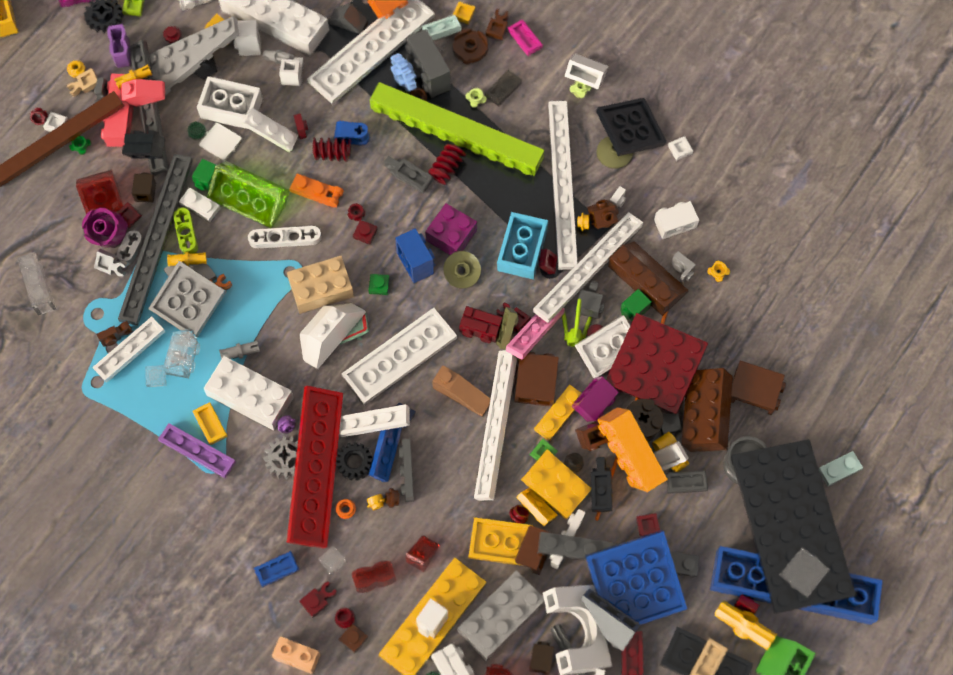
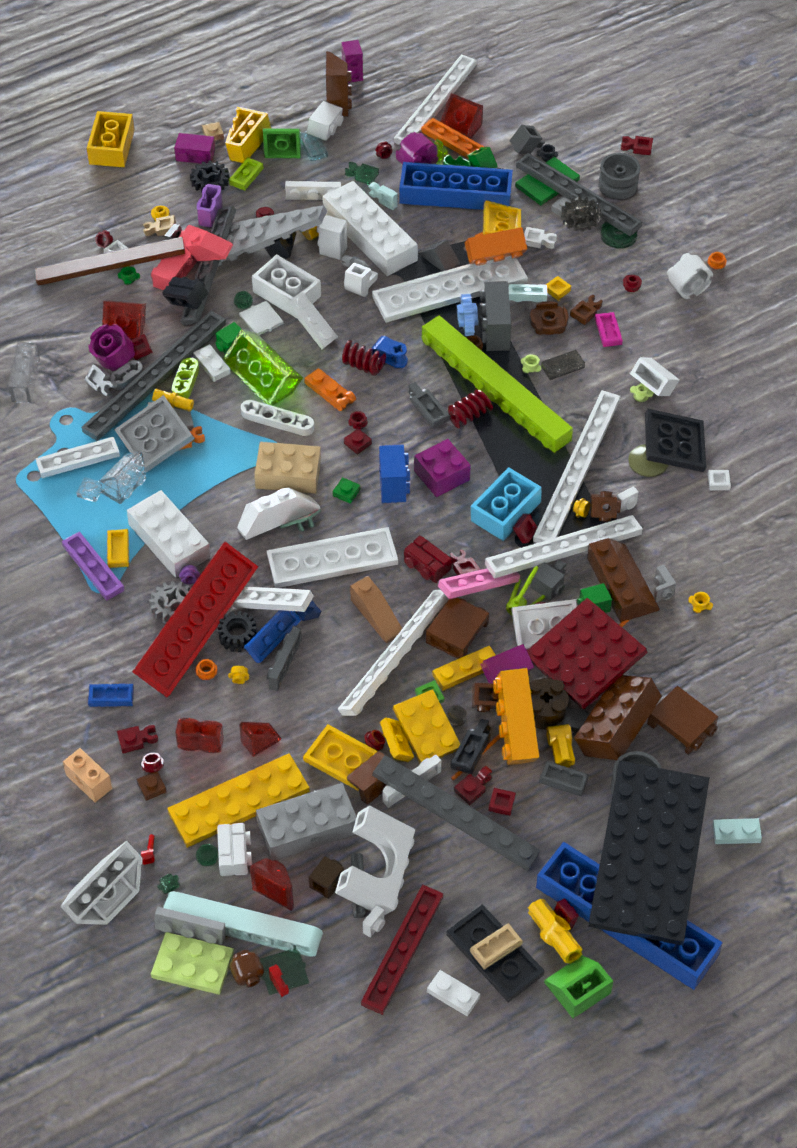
camera: 25 degrees right, 15 degrees down
reddish brown plate [97,321,133,347] -> none
yellow pin [114,64,153,89] -> none
dark brown brick [132,172,156,203] -> none
light grey pin [219,340,260,359] -> none
dark red plate [294,114,309,139] -> none
clear plate [318,546,347,575] -> none
reddish brown plate [385,488,399,508] -> none
white piece [416,599,448,638] -> none
olive dish [443,251,481,289] -> none
olive plate [496,307,518,350] -> none
slope [581,589,641,651] -> none
blue plate [585,530,687,624] -> none
white tile [653,441,689,471] -> none
white brick [654,201,699,239] -> none
clear piece [780,548,830,597] -> none
none -> dark red plate [454,766,492,806]

